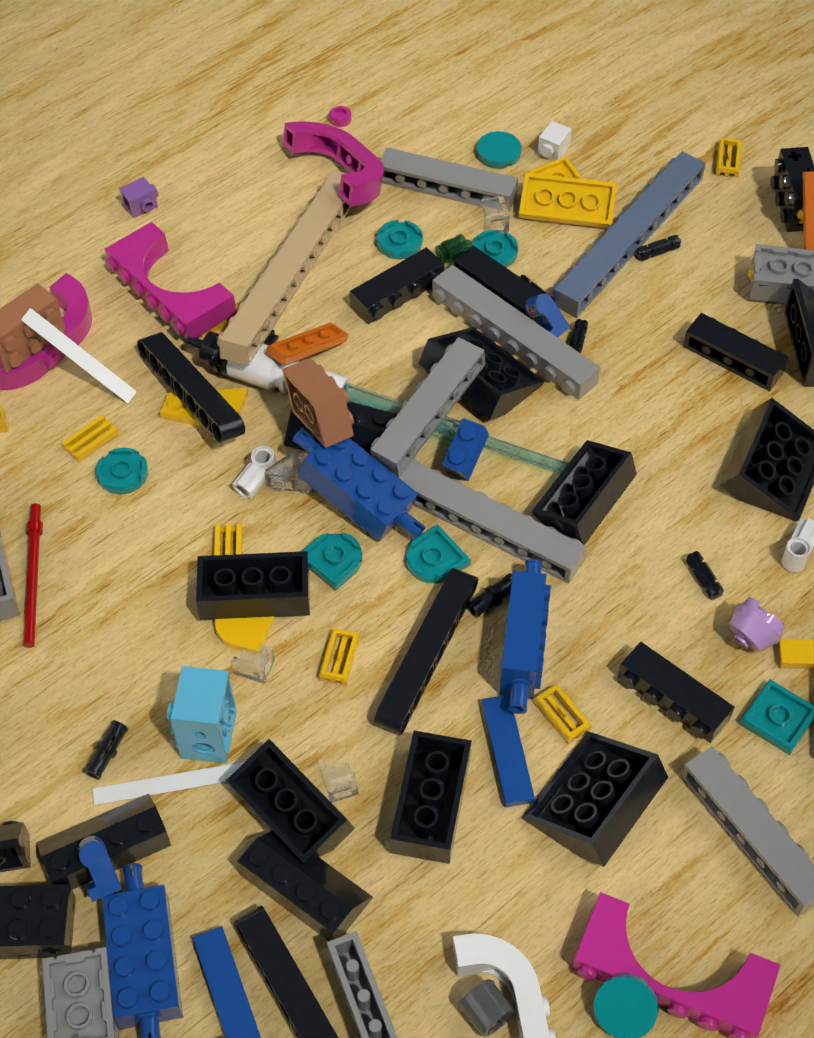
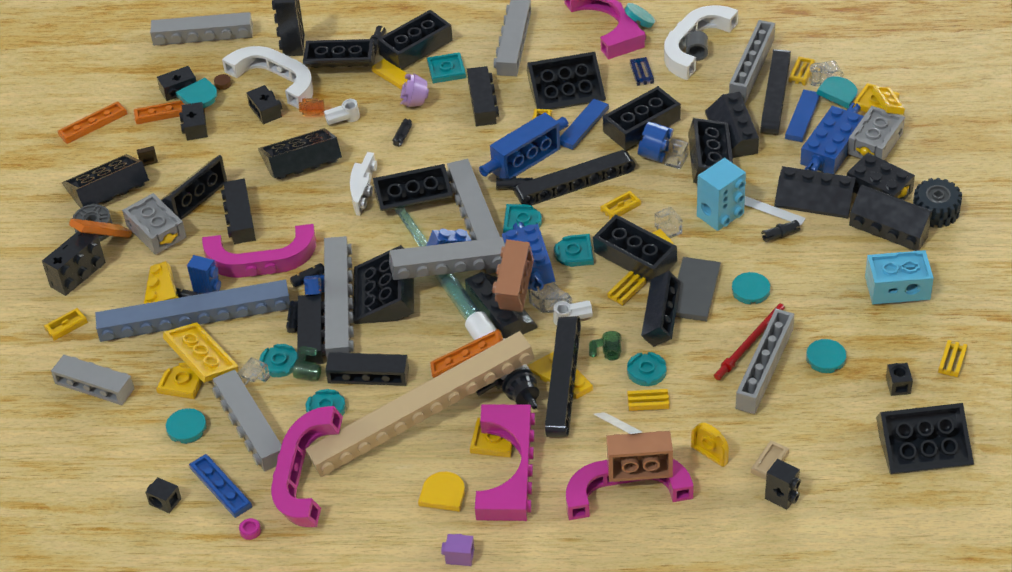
camera: 135 degrees left, 10 degrees down
blue leg [78,836,122,902] -> none
white brick [538,121,572,161] -> none
none -> light grey brick [51,355,134,405]
none -> yellow wing [144,261,179,304]
none -> black brick [145,477,181,514]
none -> blue brick [187,255,221,294]
none -> blue tile [189,454,252,518]
none -> dark pink arch [202,224,316,278]
none -> white slope [350,152,377,216]
none -> yellow tile [418,471,465,512]
none -> clear green piece [589,331,622,360]
none -> clear blue tile [630,57,654,86]
none -> blue brick [638,122,674,163]
none -> black brick [641,271,681,347]
none -> dark grey tile [675,257,721,322]
none -> teal tile [732,272,770,304]

